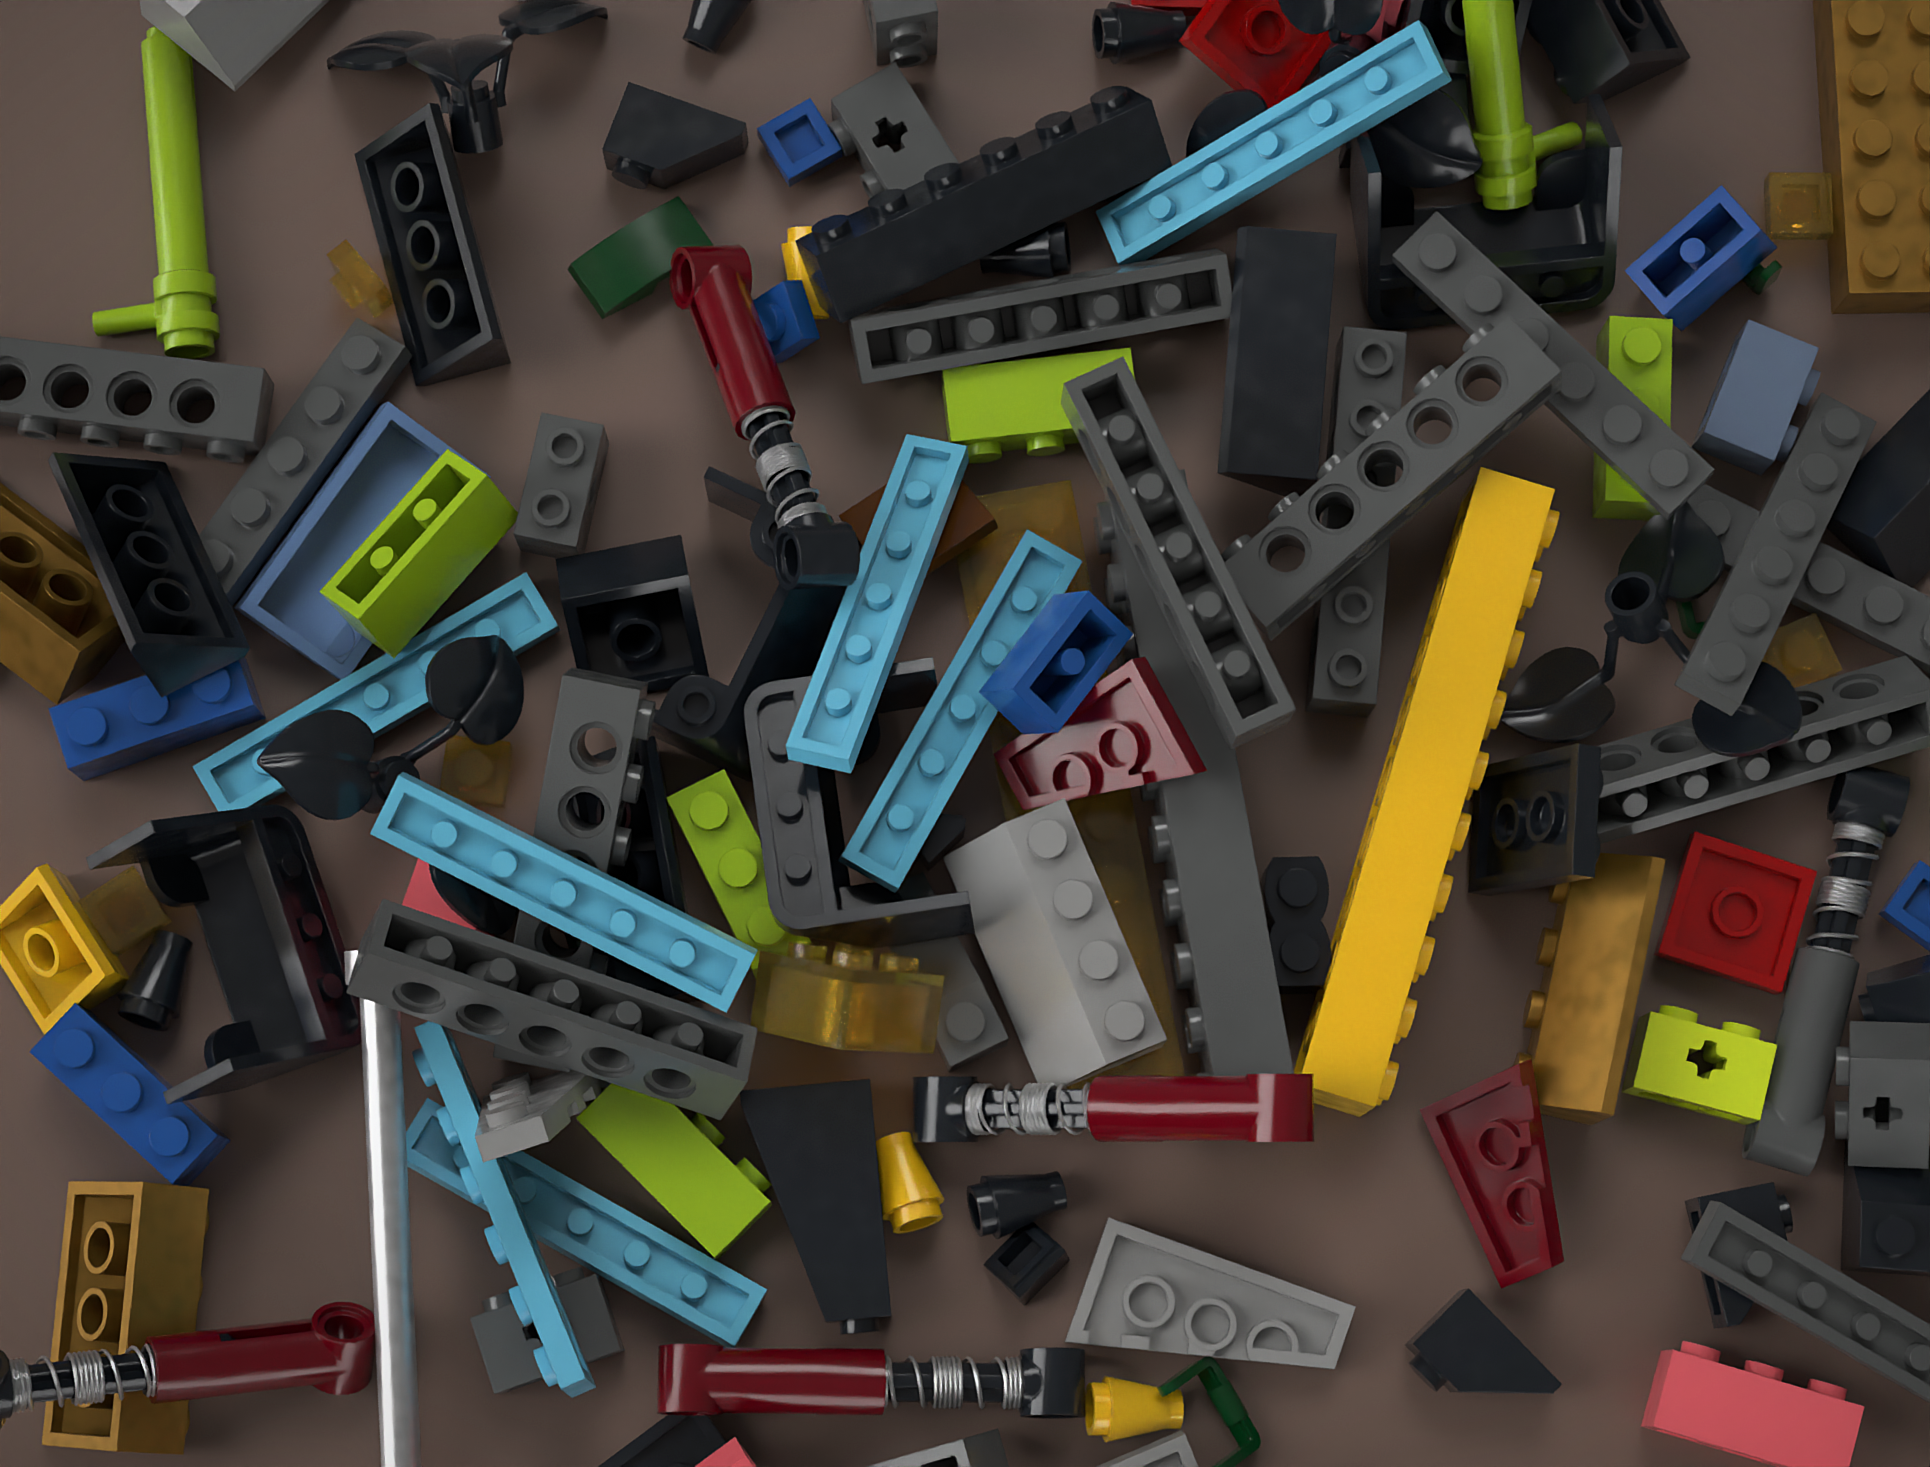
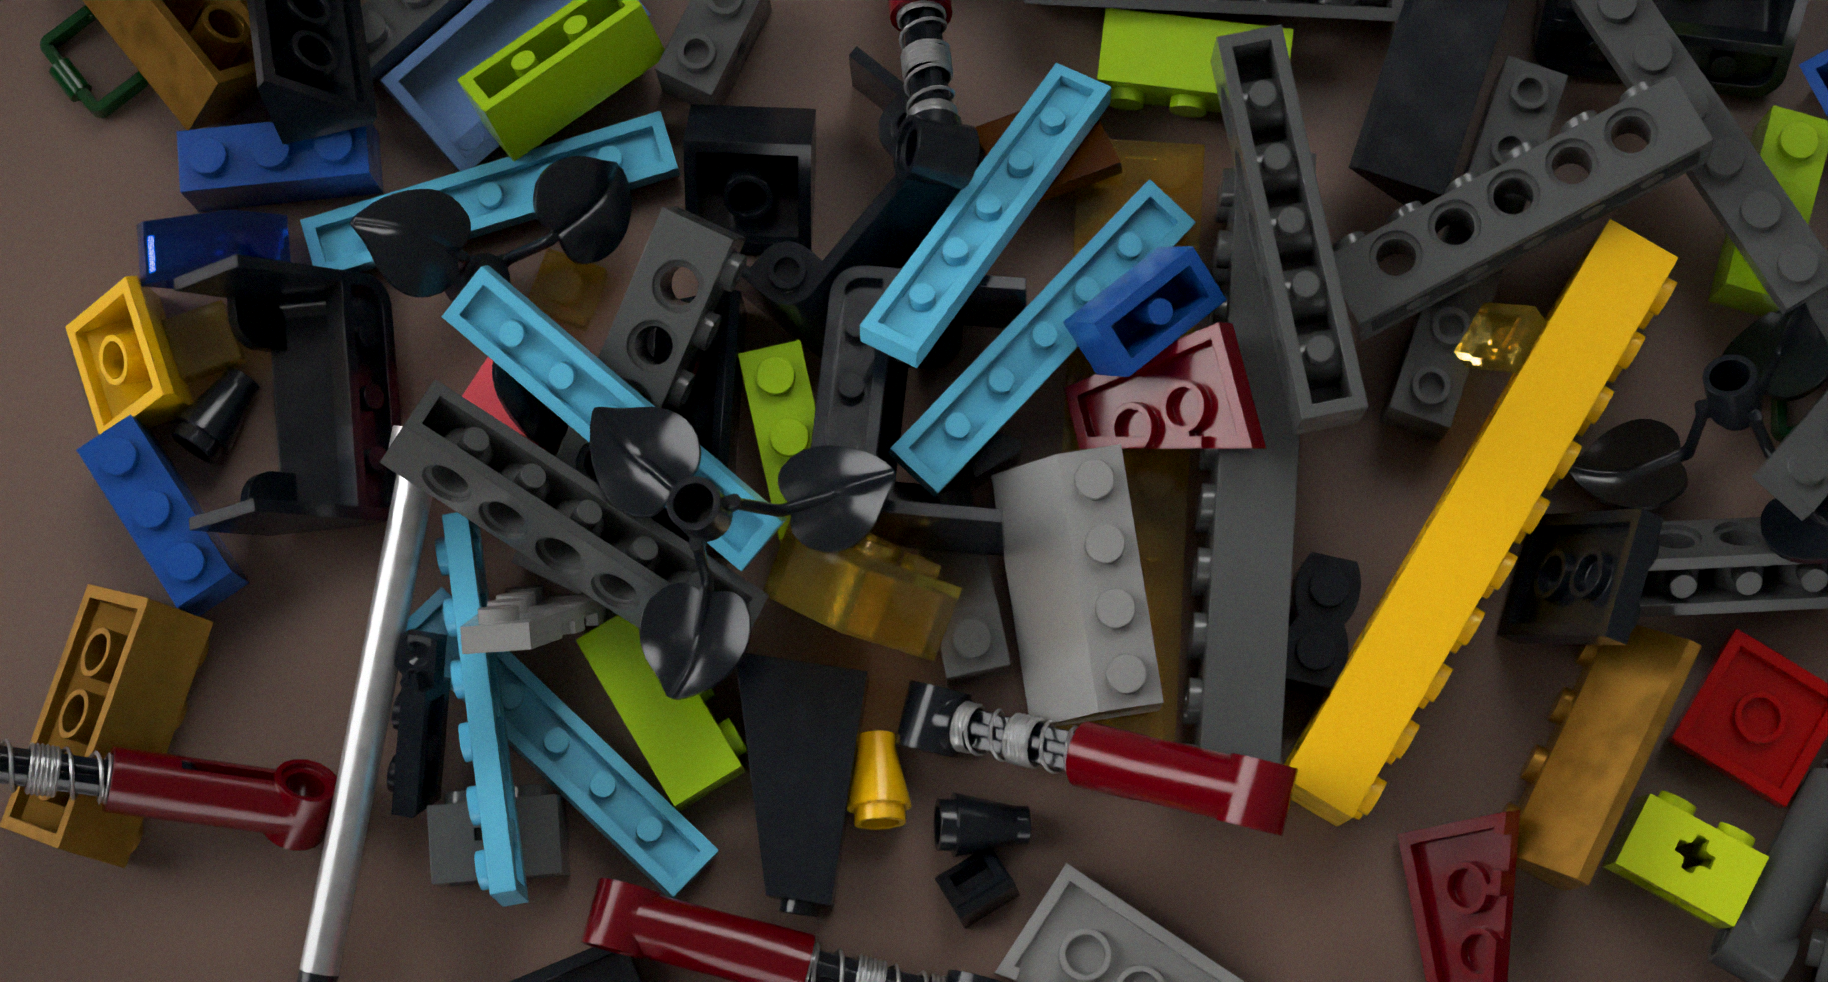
camera: 25 degrees right, 0 degrees up
none -> clear blue slope [137,210,291,289]
none -> black hinge [387,629,451,818]
none -> black plant [590,407,896,700]
none -> clear yellow plate [1454,302,1547,373]

